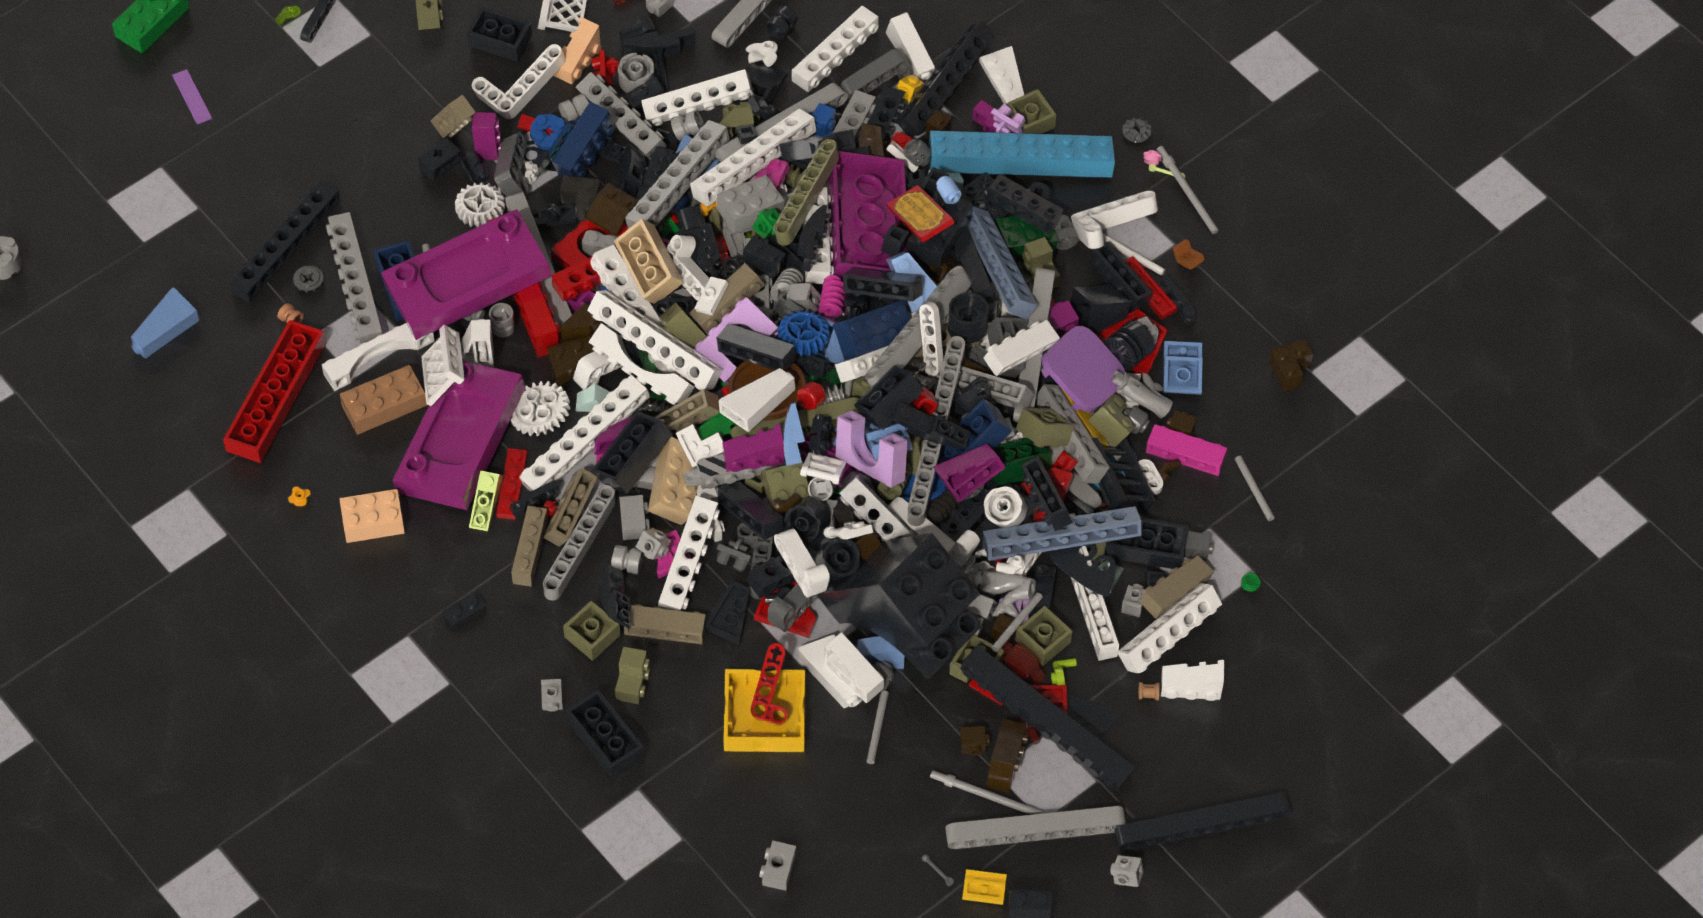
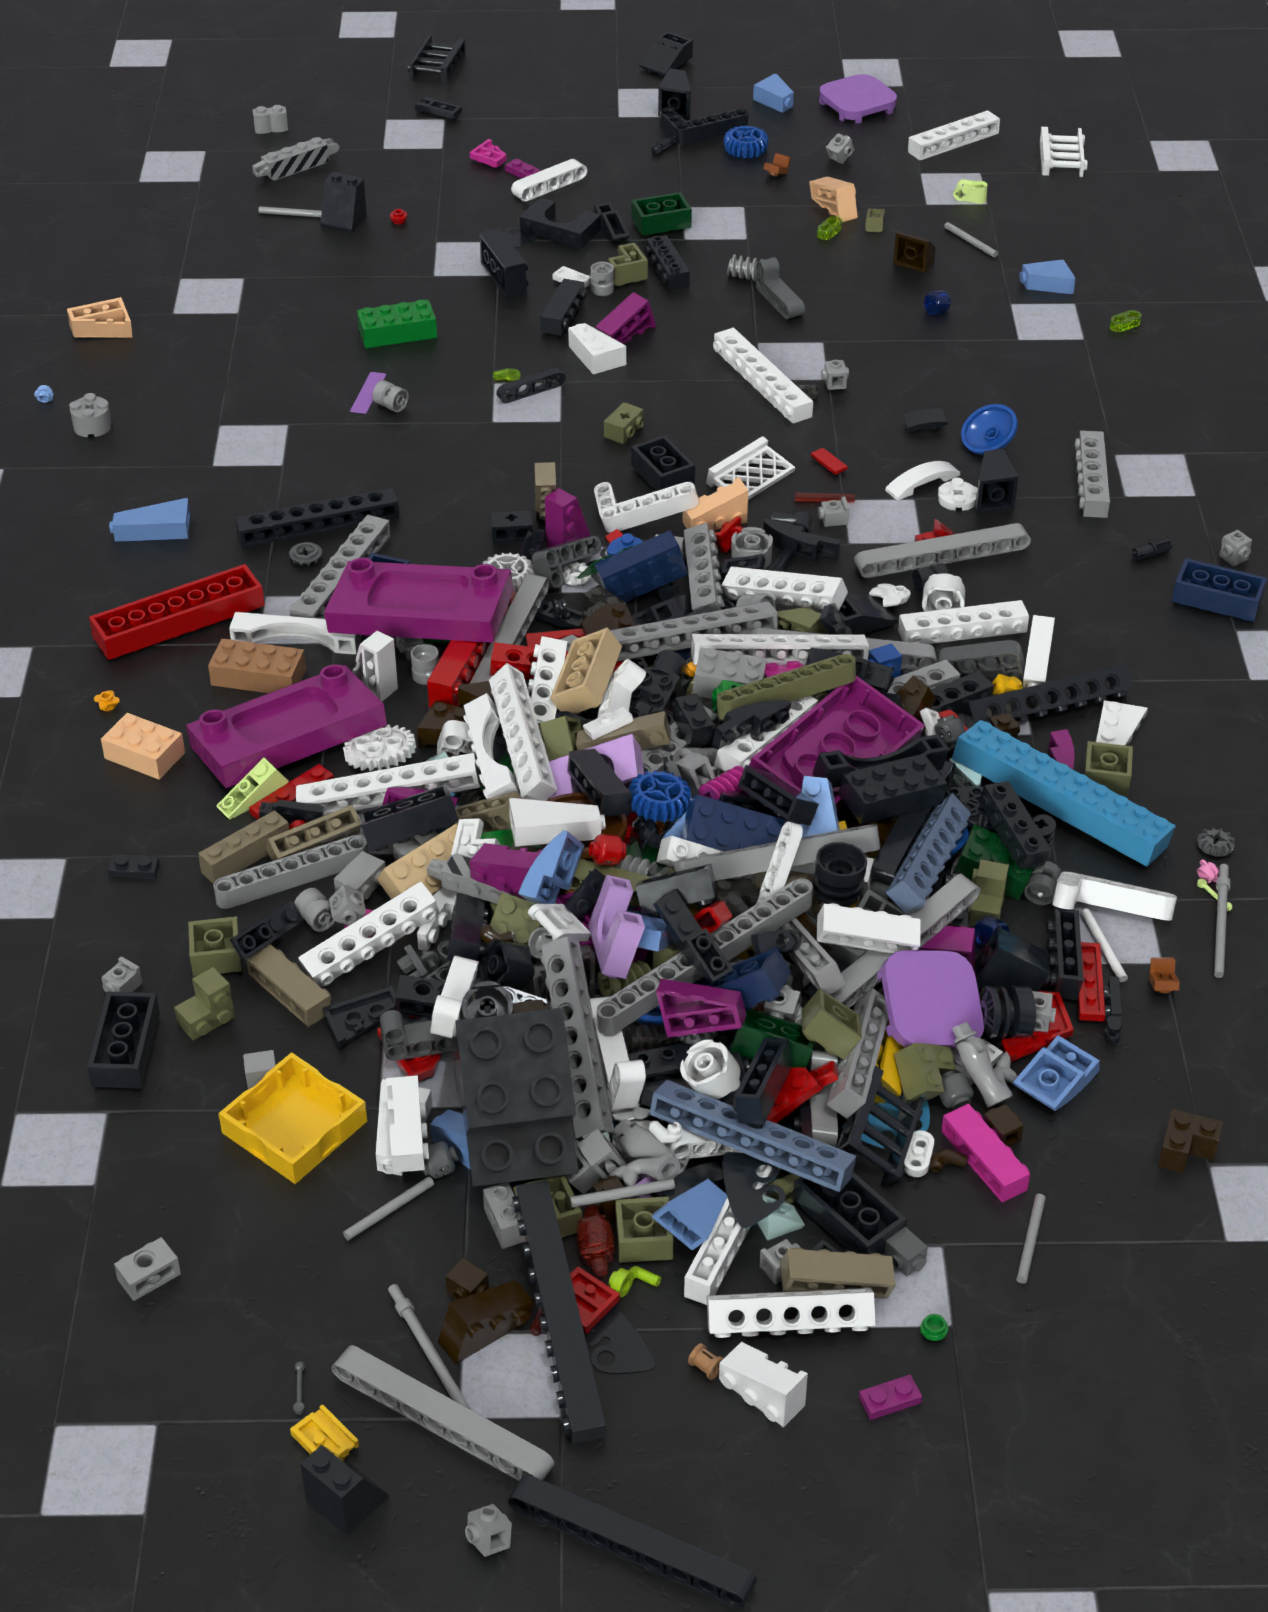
camera: 40 degrees right, 15 degrees down
nougat wheel [277,303,304,323] -> none
white fence [421,325,464,406] -> none
black tile [735,124,758,144] -> none
red beam [750,643,788,726] -> none
white plate [824,521,873,539] -> none
tile [886,185,954,243] -> none
light blue brick [936,176,961,204] -> none
lavender hips [991,104,1025,134] -> none
none -> light grey panel [243,1050,276,1089]
none -> light grey wheel [372,380,409,412]
none -> light grey brick [483,1183,525,1249]
none -> medium blue slope [652,1179,727,1250]
none -> magenta plate [859,1374,922,1420]
none -> white brick [922,574,965,612]
none -> clear blue head [974,916,1010,946]

